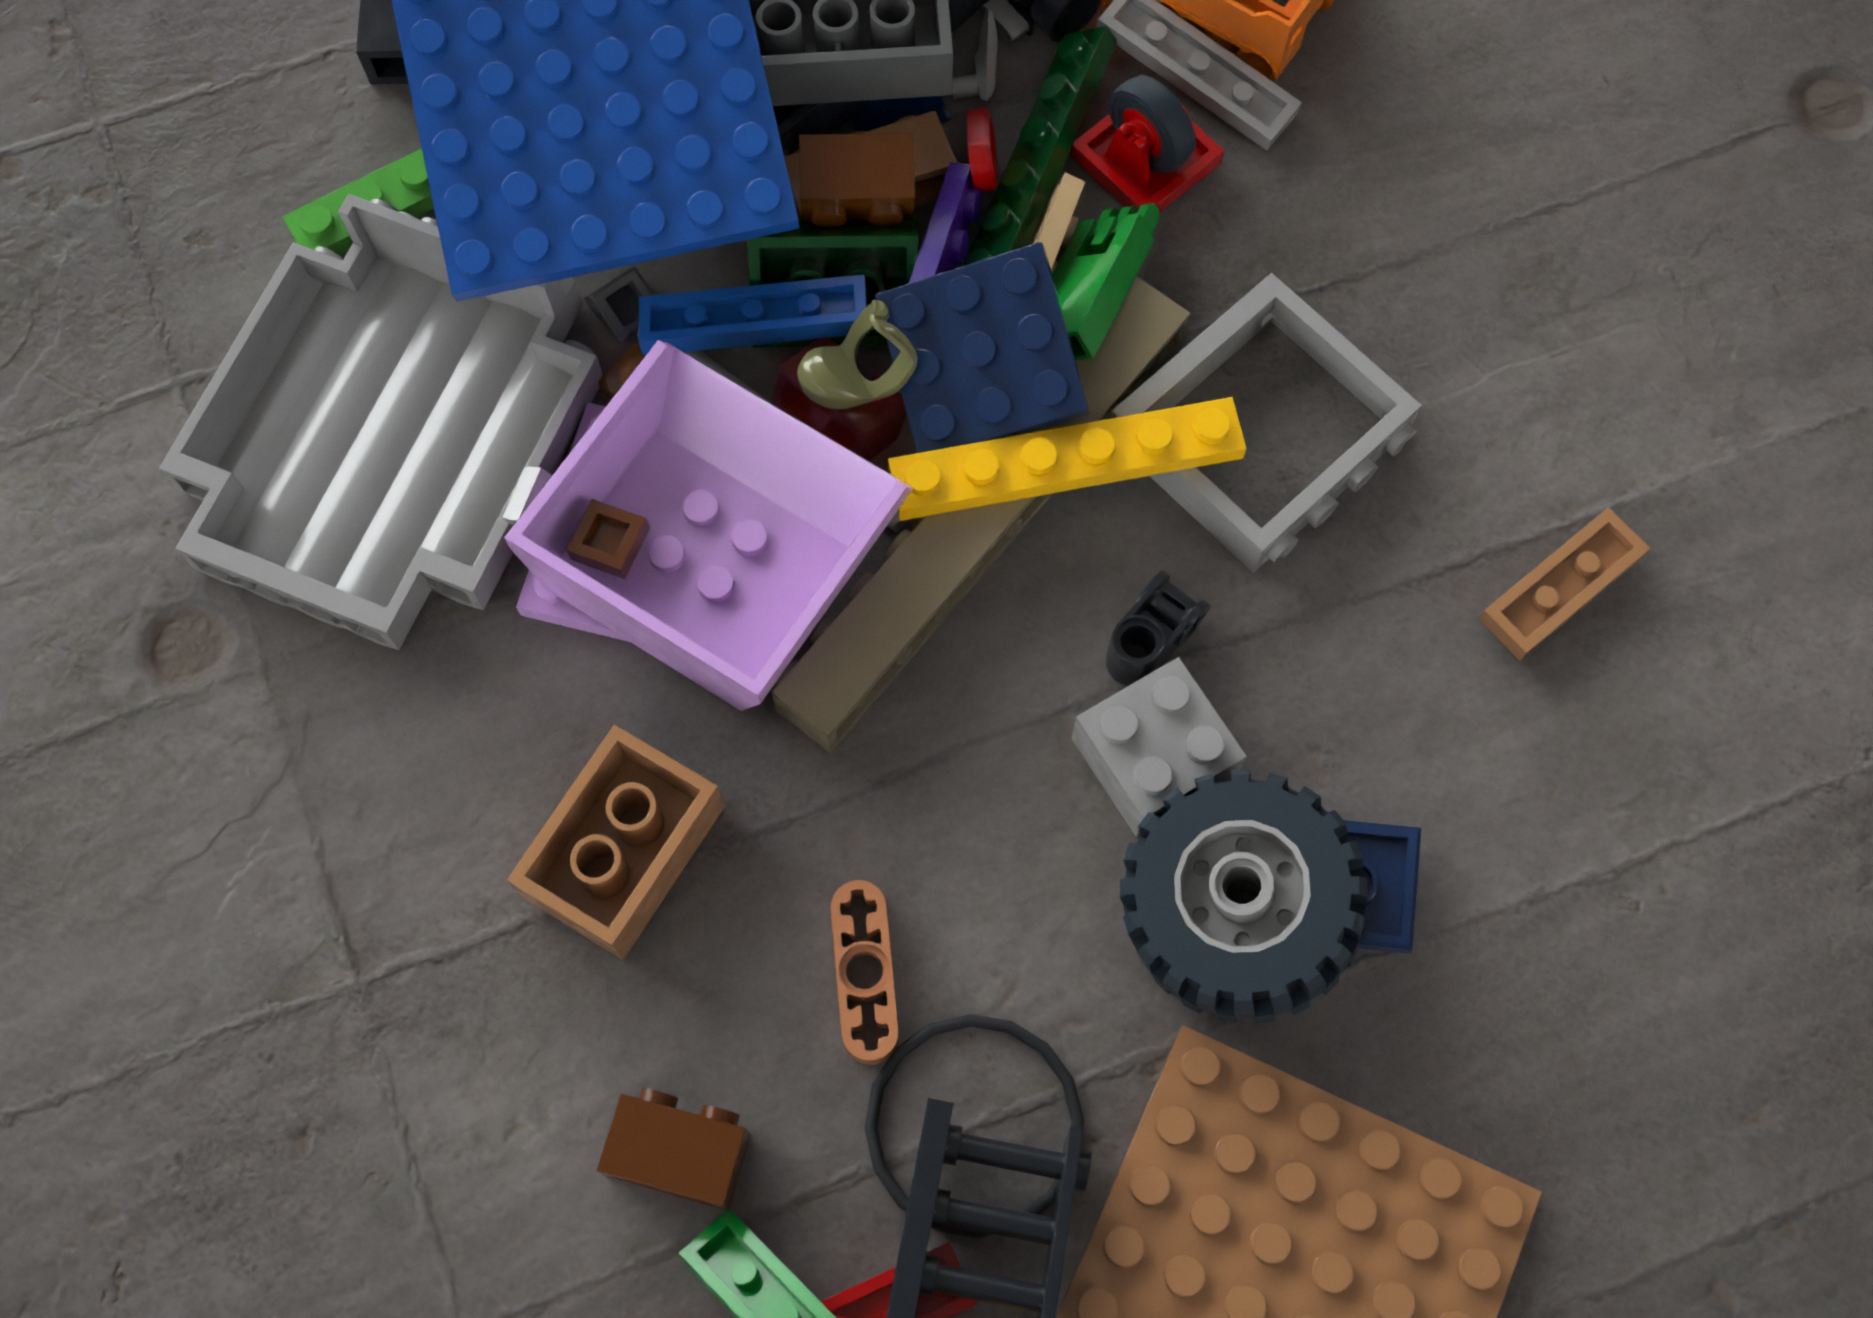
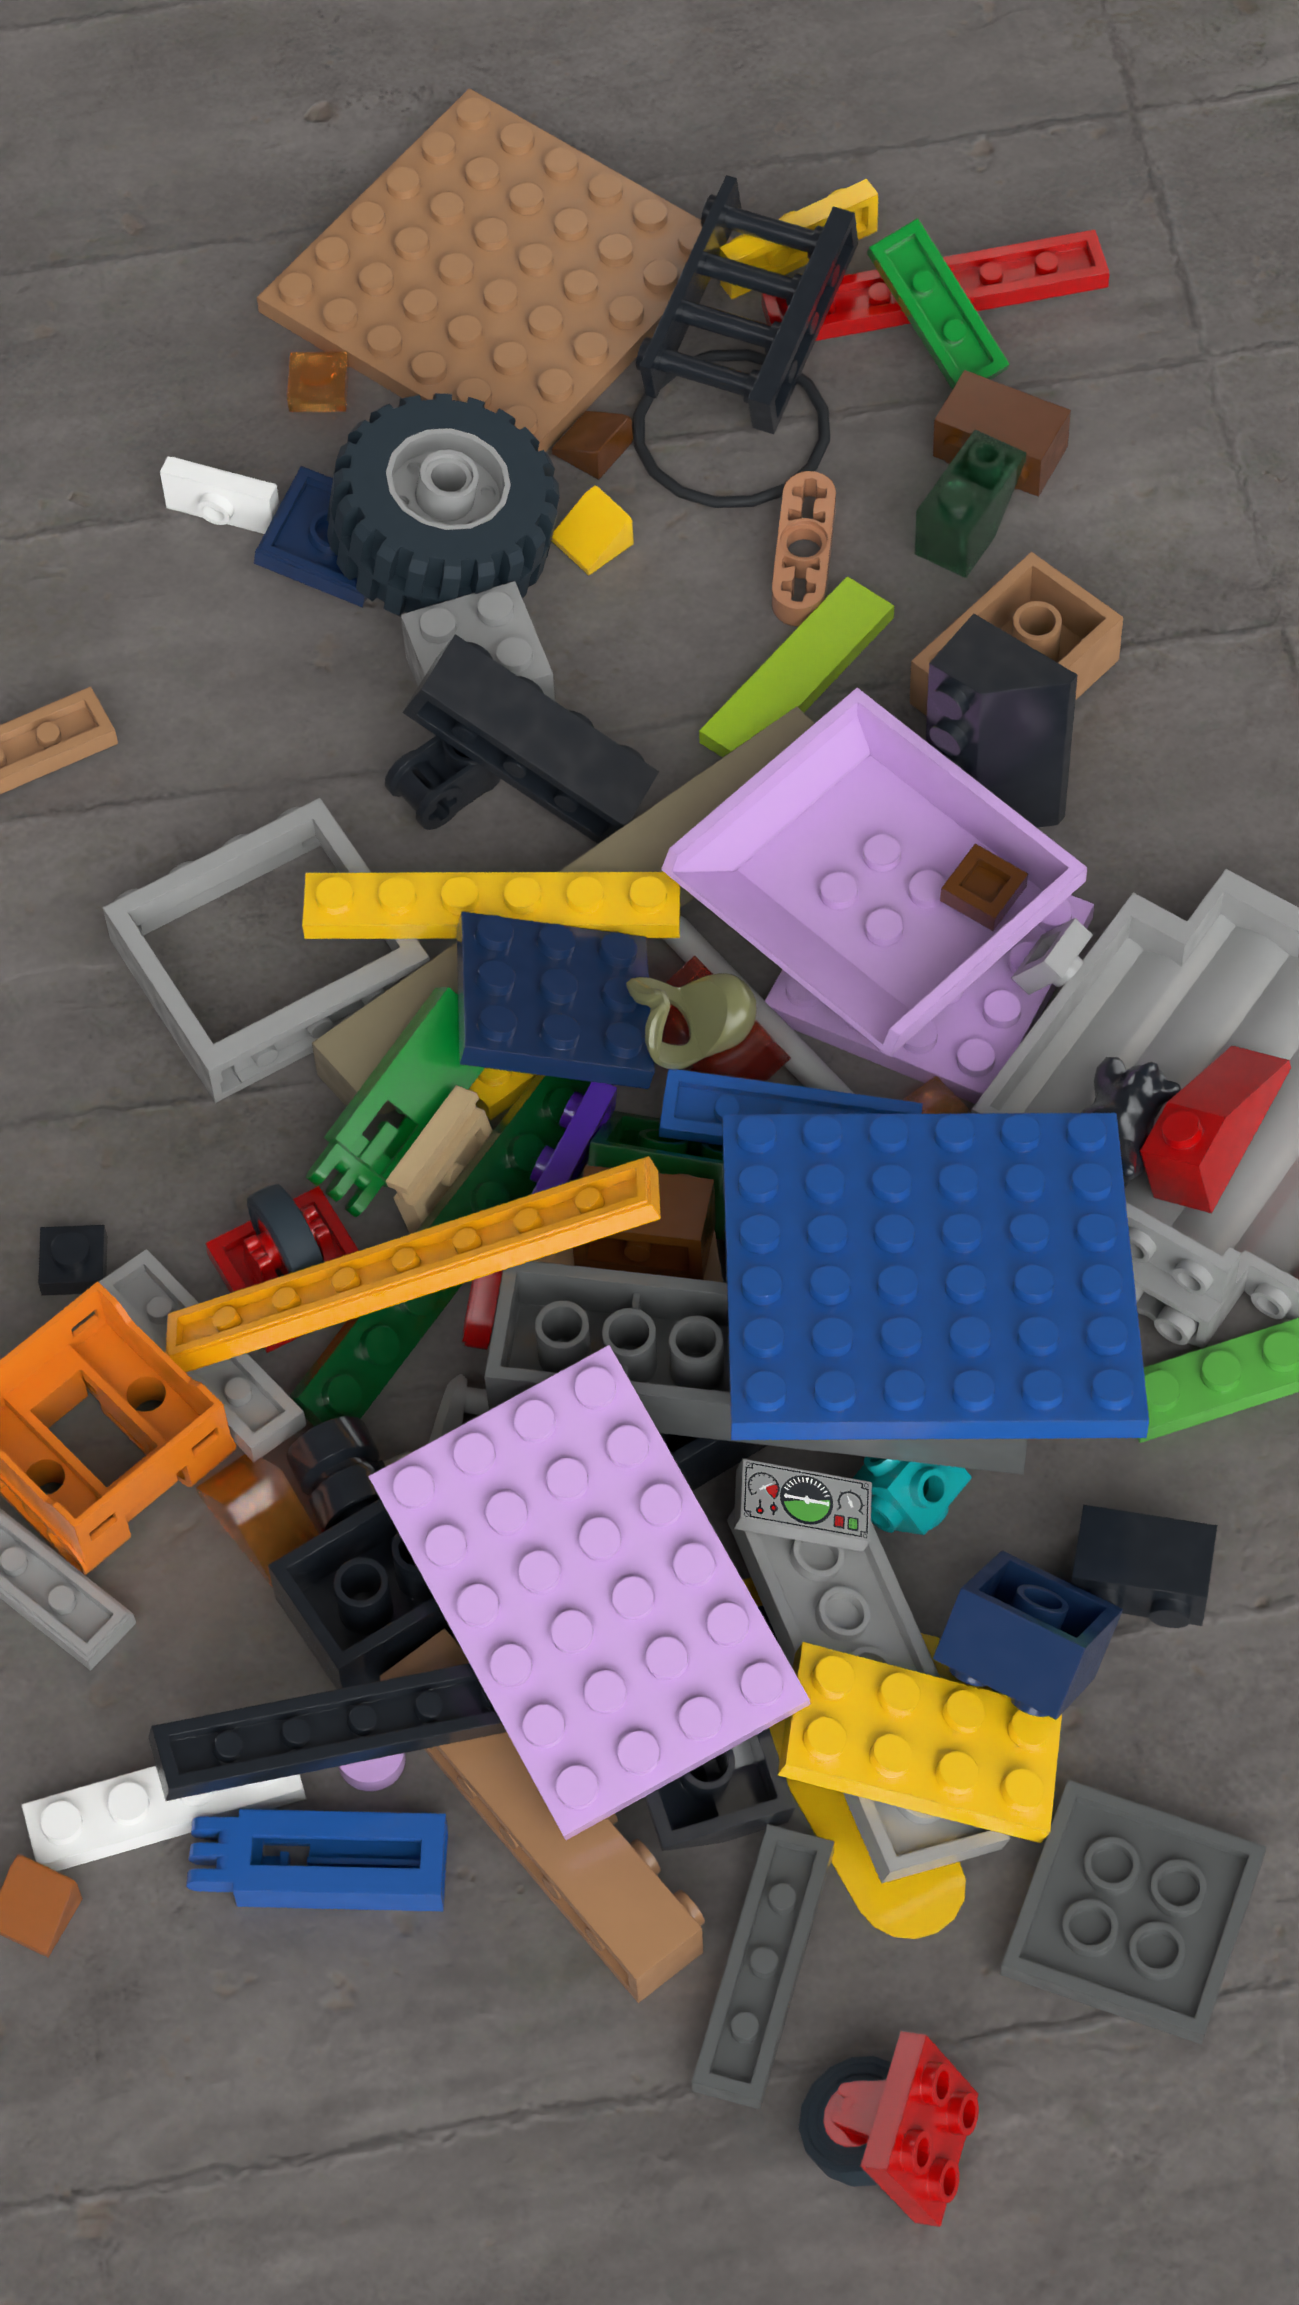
camera: 165 degrees left, 10 degrees down
none -> black plate [38,1225,108,1296]
none -> white plate [160,456,280,534]
none -> light orange tile [165,1156,661,1373]
none -> clear orange plate [287,352,349,412]
none -> black brick [402,634,659,844]
none -> yellow slope [551,485,633,576]
none -> reddish brown slope [552,411,633,480]
none -> lime tile [699,576,894,758]
none -> clear green slope [915,429,1027,578]
none -> black slope [926,613,1078,828]
none -> black animal [1081,1057,1181,1188]
none -> red slope [1140,1046,1291,1214]

